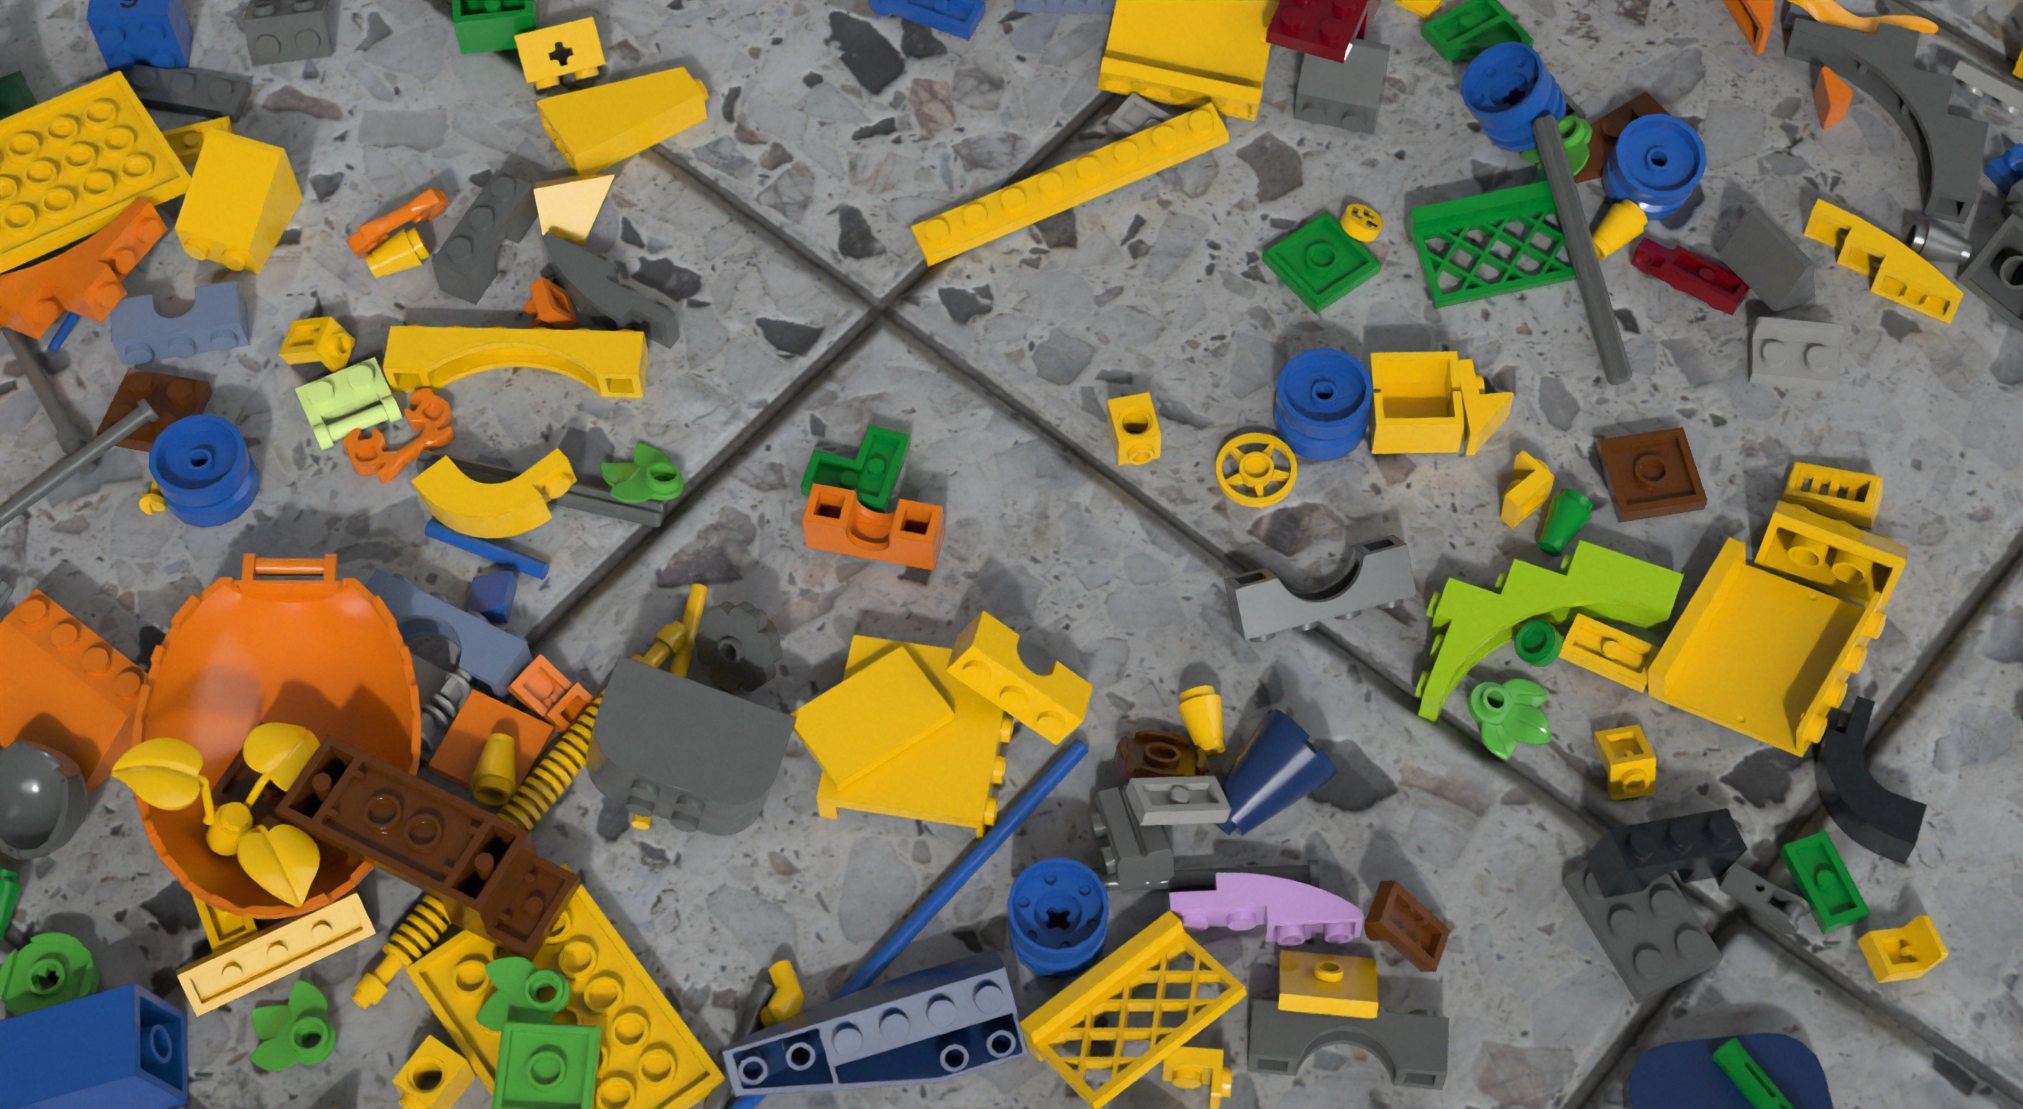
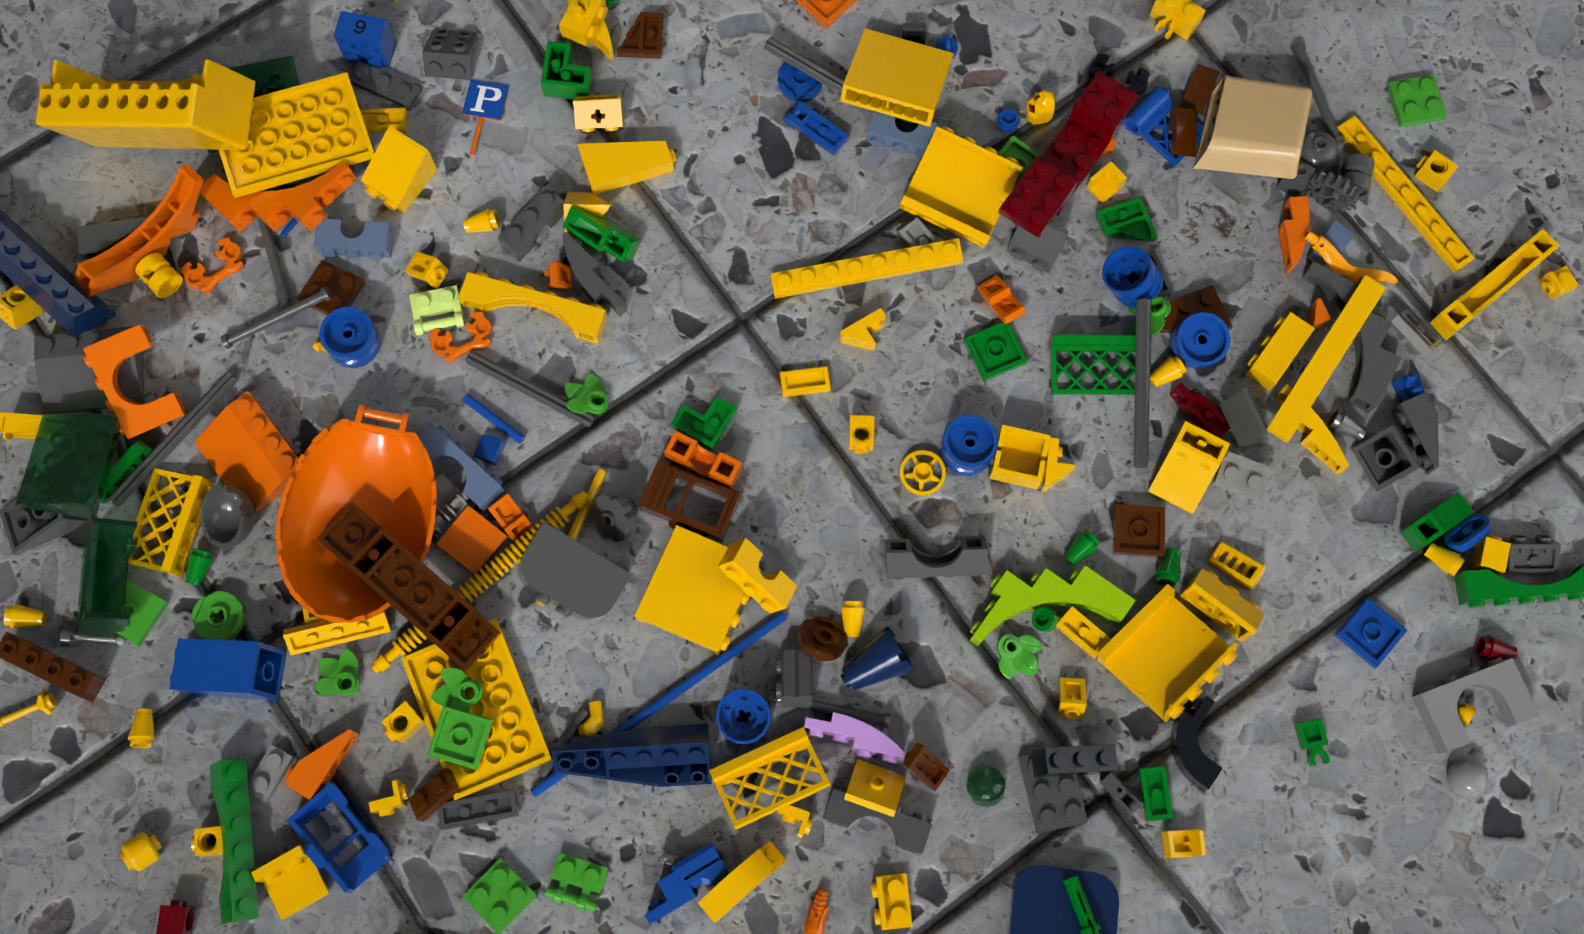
camera: 10 degrees right, 15 degrees up
yellow plant [111,723,320,908] -> none
orange helmet [346,188,450,259] -> none
yellow arch [411,448,577,538] -> none
yellow cone [469,733,516,806] -> none
yellow tile [789,645,954,791] -> none
light grey plate [1125,776,1231,826] -> none
yellow tile [1340,204,1384,242] -> none
yellow bracket [1500,450,1555,529] -> none
none -> blue piece [462,80,509,157]
none -> green slope [562,205,641,263]
none -> reddish brown piece [639,460,742,543]
none -> yellow tile [779,366,831,397]
none -> yellow slope [839,308,886,351]
none -> clear green hair [966,765,1006,808]
none -> orange slope [977,275,1026,325]
none -> yellow slope [1148,421,1230,514]
none -> green cone [1155,548,1181,587]
none -> yellow brick [1245,312,1315,391]
none -> yellow tile [1266,275,1387,443]

